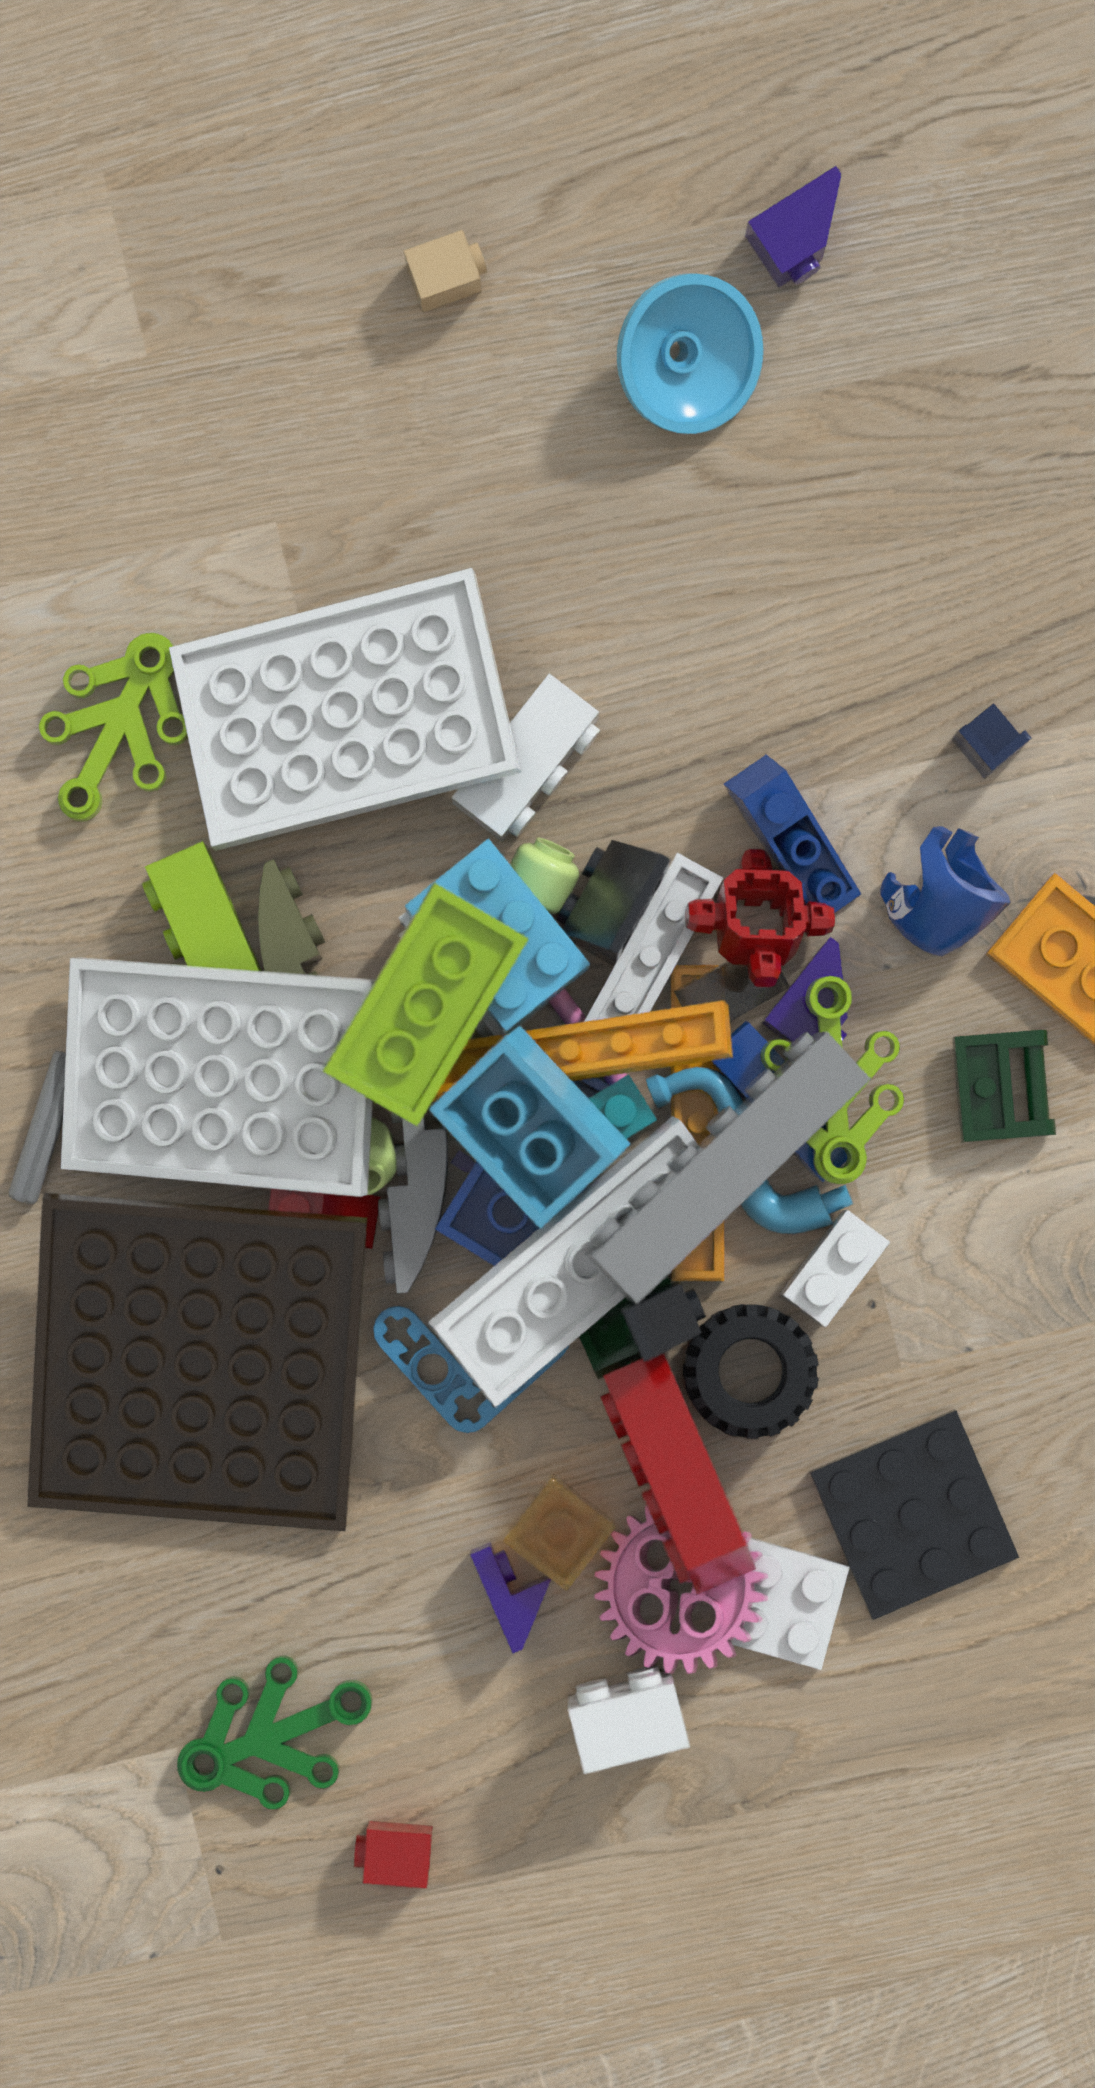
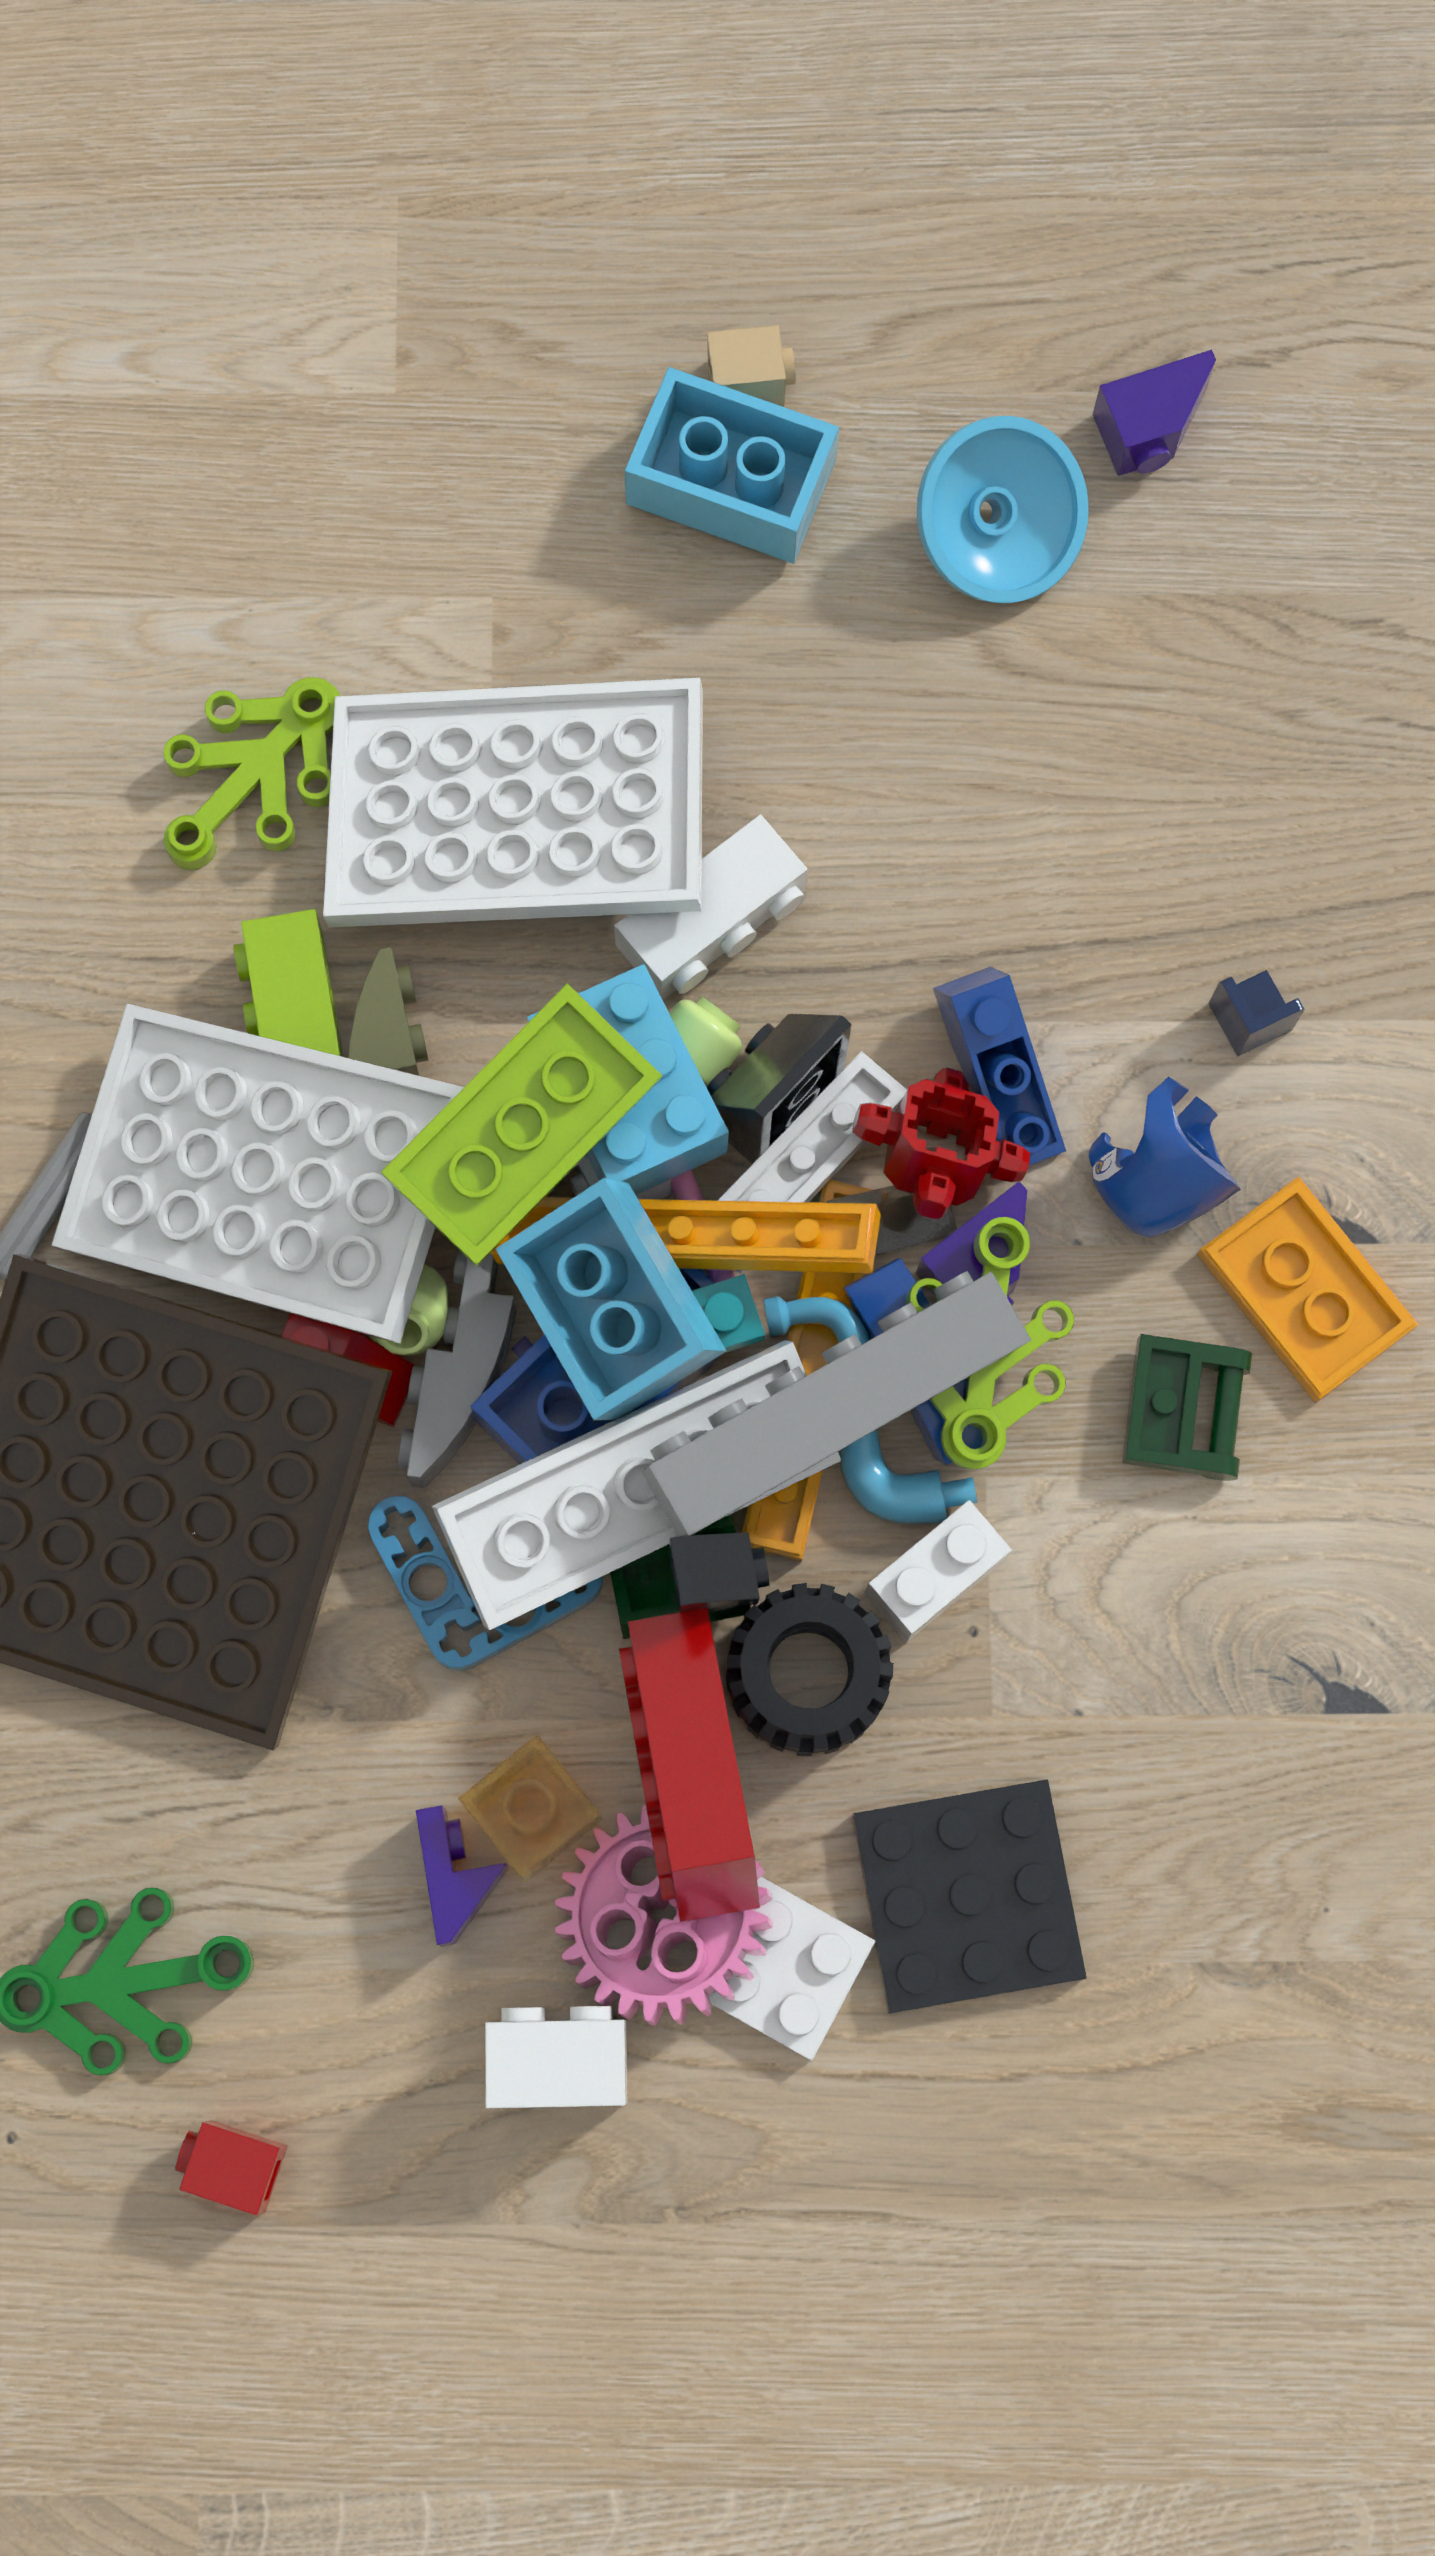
camera: 10 degrees right, 10 degrees down
none -> medium azure brick [625,367,839,564]

